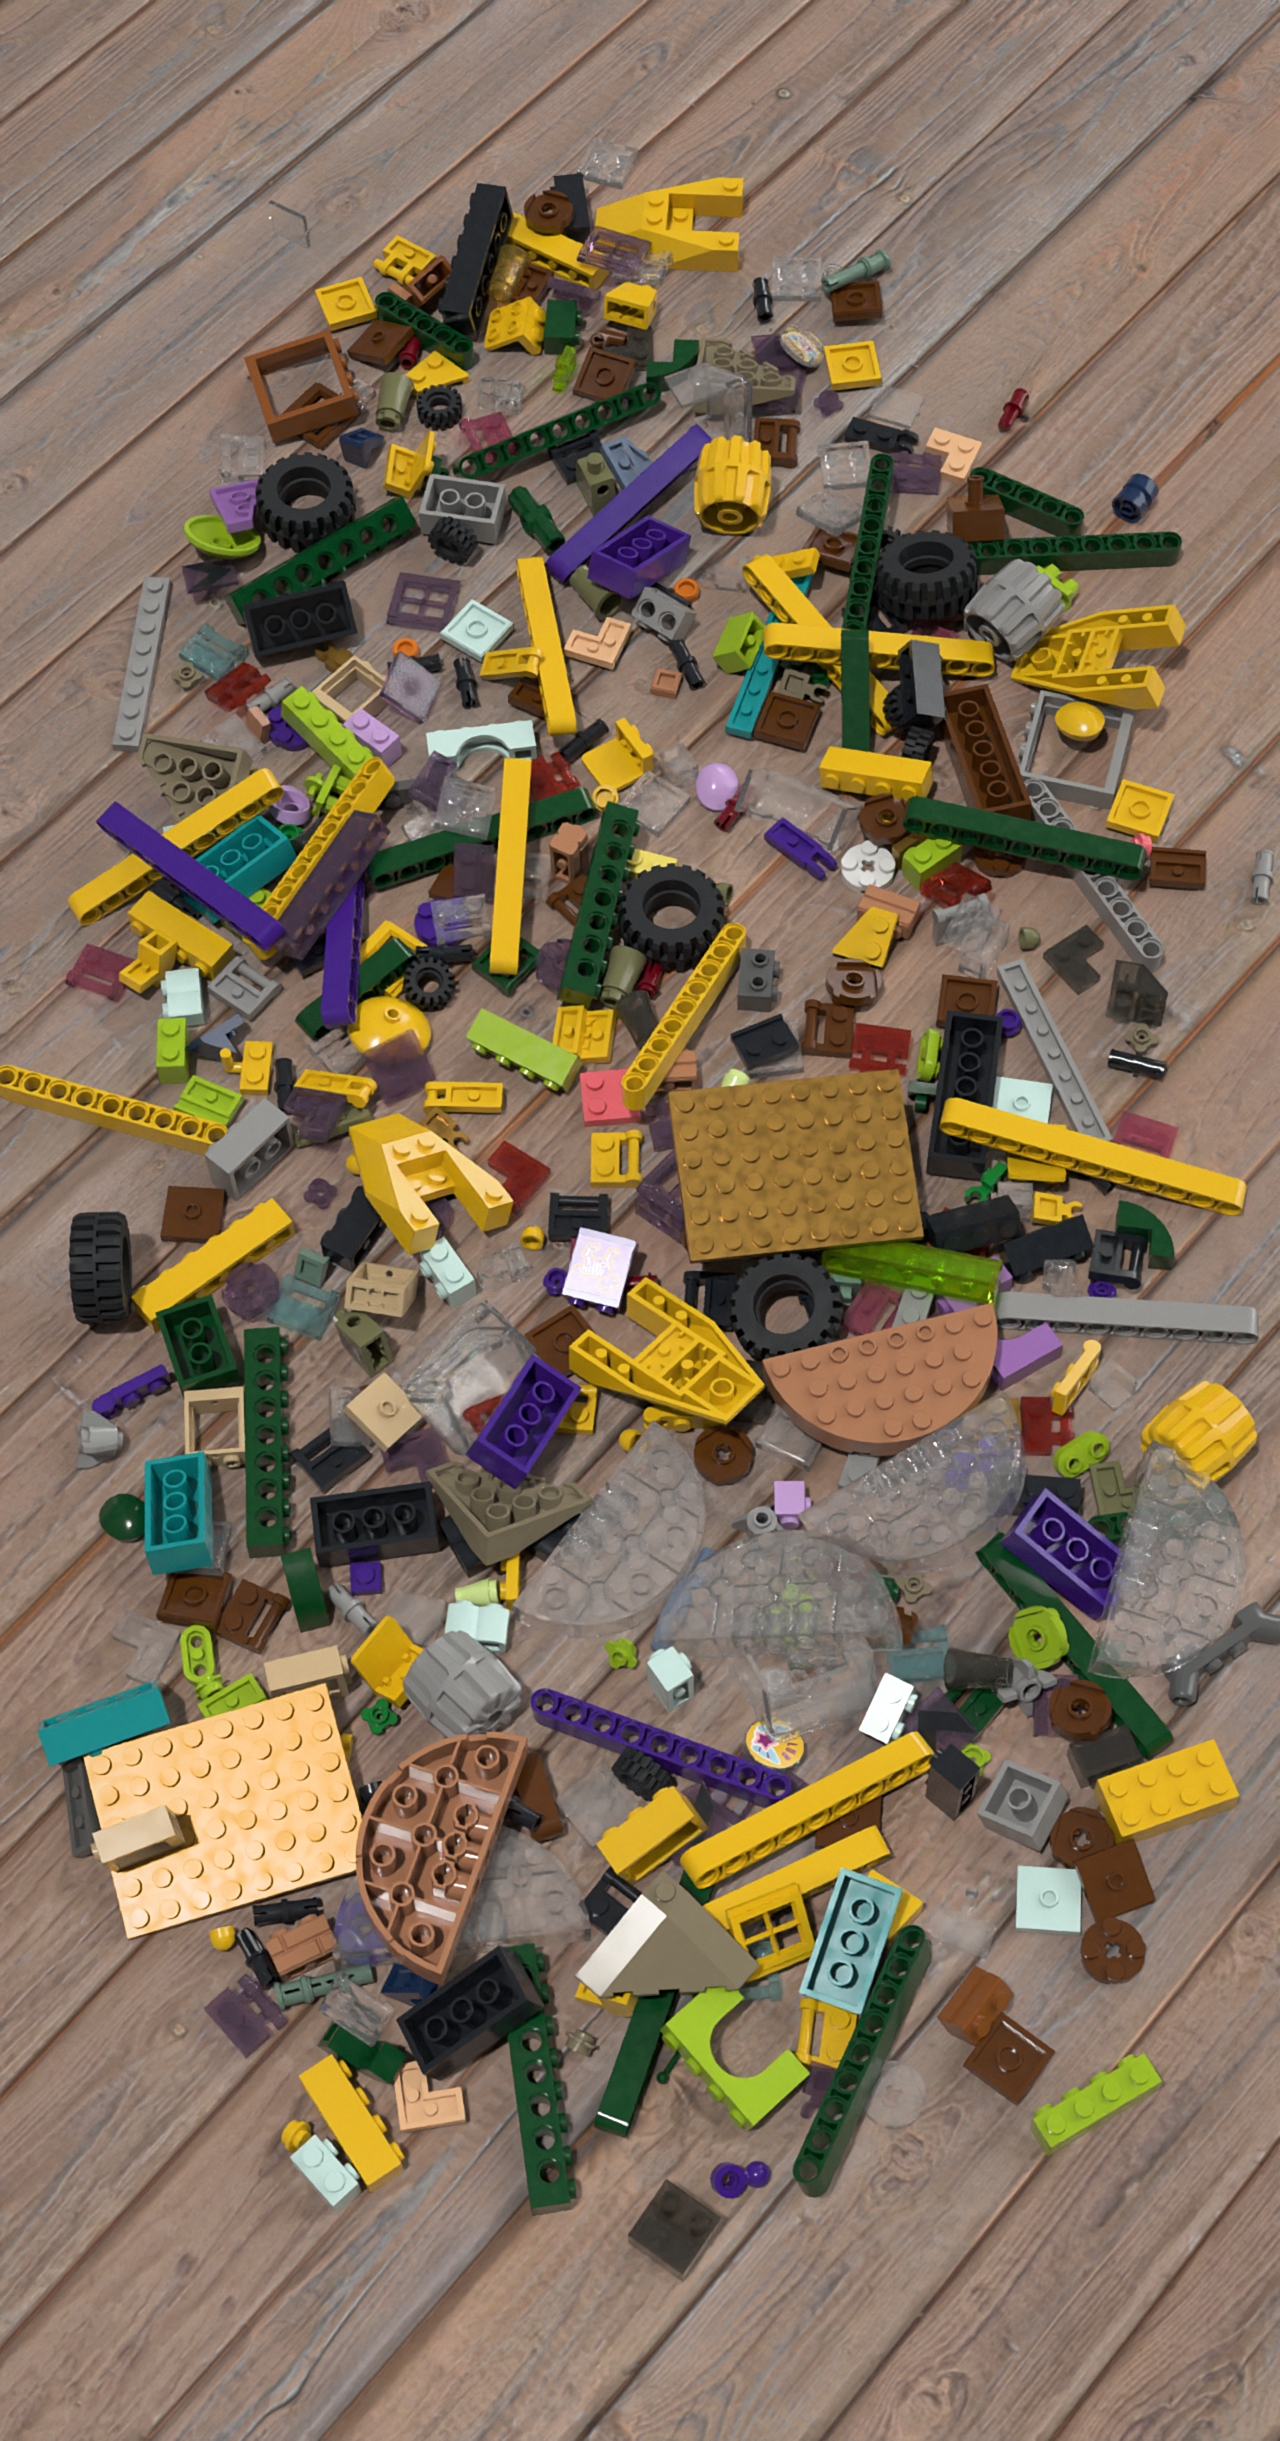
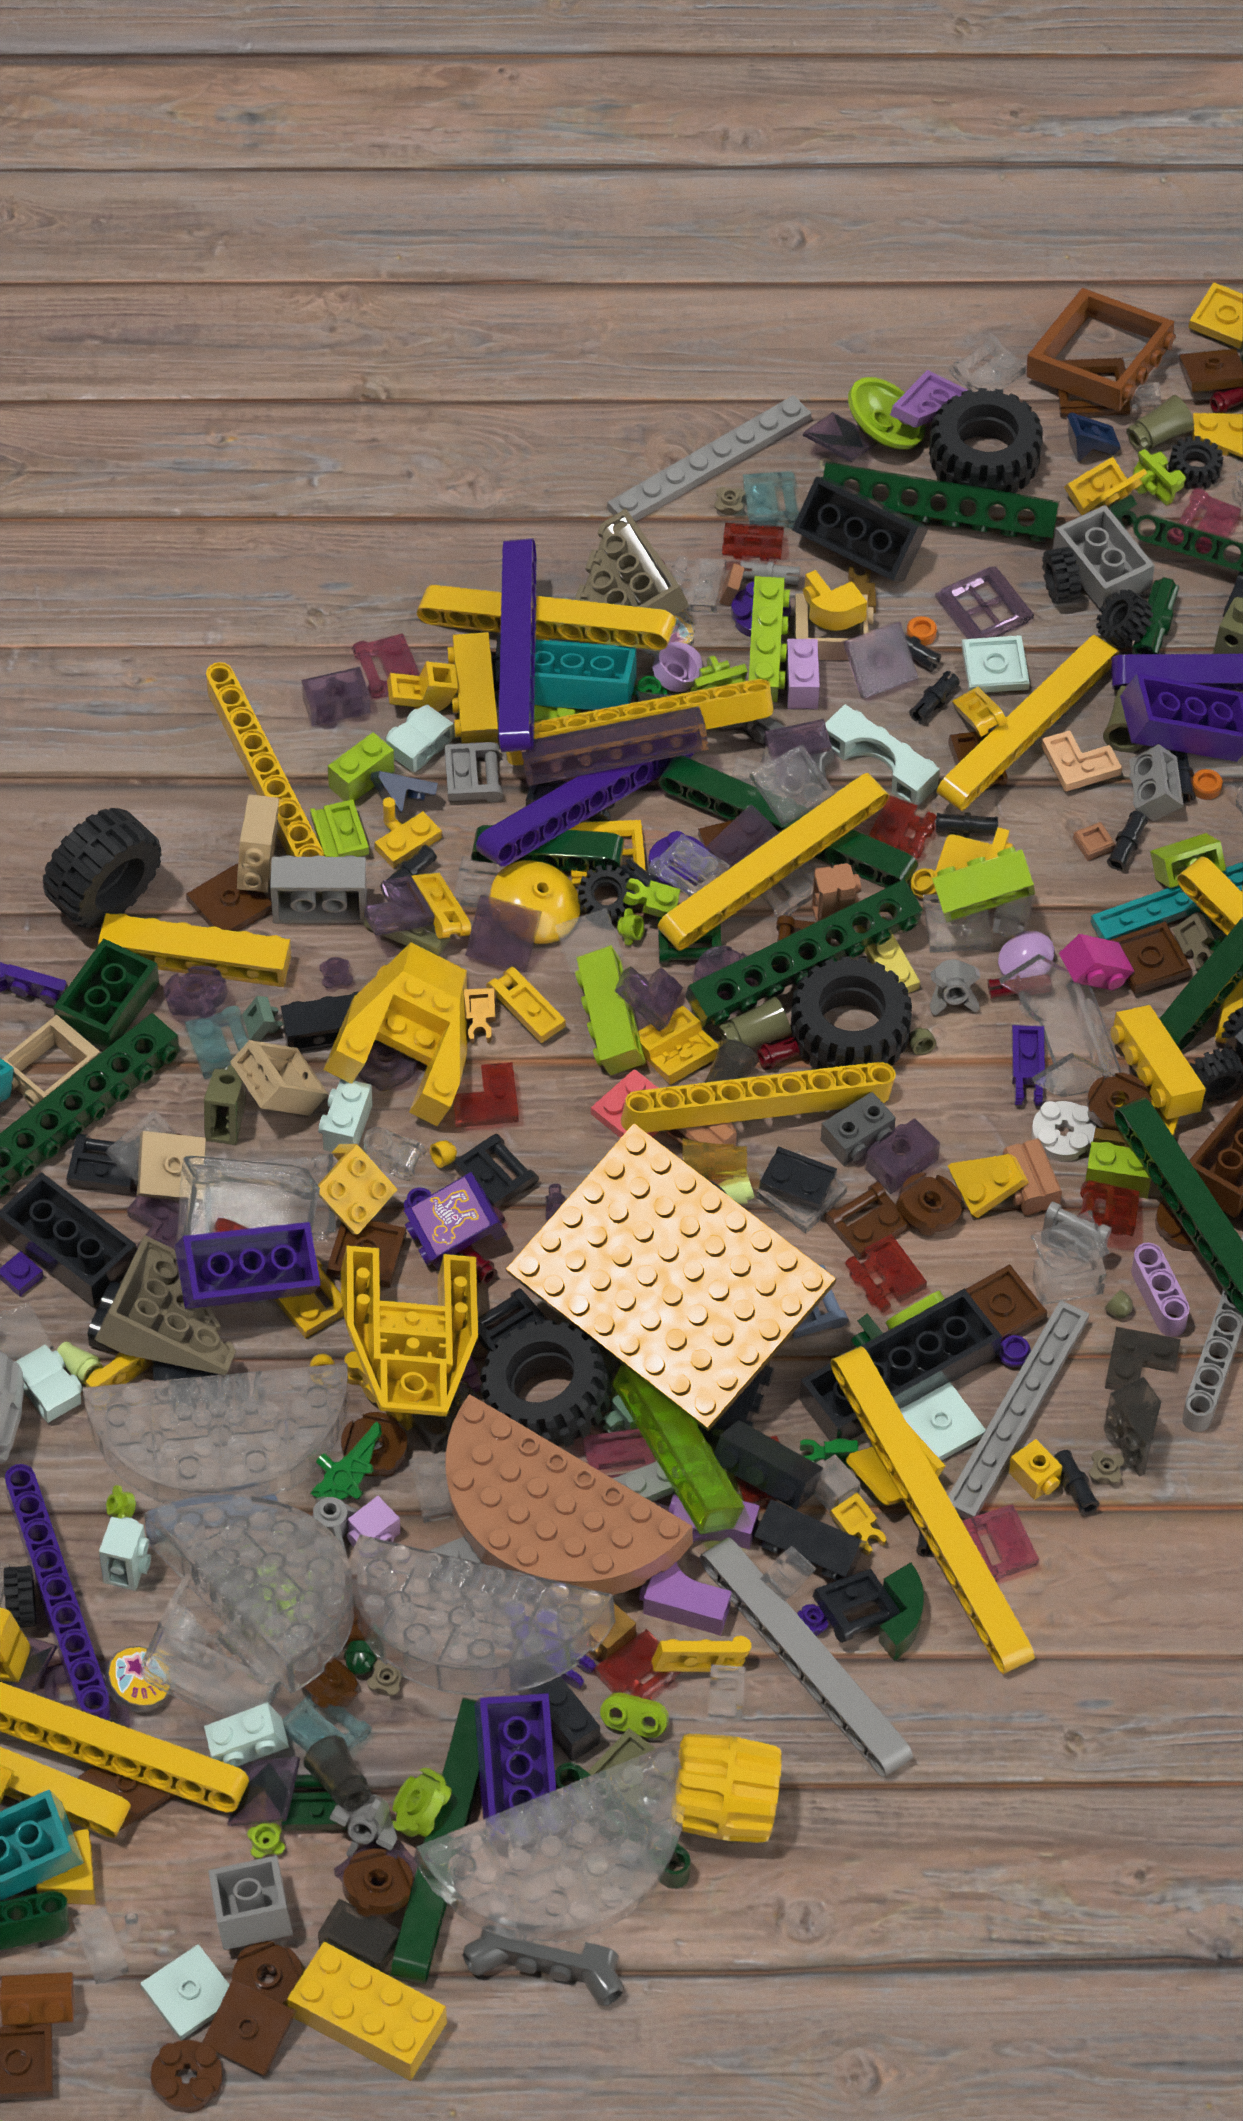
camera: 45 degrees right, 5 degrees down
yellow plate [590,1130,642,1188] -> none
black brick [925,1743,980,1821] -> none
none -> tan window [237,794,279,893]
none -> clear purple brick [301,667,370,726]
none -> green piece [310,1422,382,1500]
none -> yellow bracket [314,1144,398,1234]
none -> clear piece [555,908,623,974]
none -> plate [615,966,683,1031]
none -> lime plate [617,908,644,946]
none -> lime plate [623,878,680,918]
none -> clear yellow plant [682,1138,747,1180]
none -> yellow brick [803,570,867,630]
none -> clear purple brick [865,1118,940,1194]
none -> light grey brick [930,959,980,1015]
none -> lime brick [932,847,1035,923]
none -> yellow brick [1008,1439,1062,1500]
none -> dark pink brick [1059,934,1134,991]
none -> black tyre [1096,589,1153,648]
none -> lavender beam [1131,1242,1190,1337]
none -> lime hips [1133,449,1186,506]

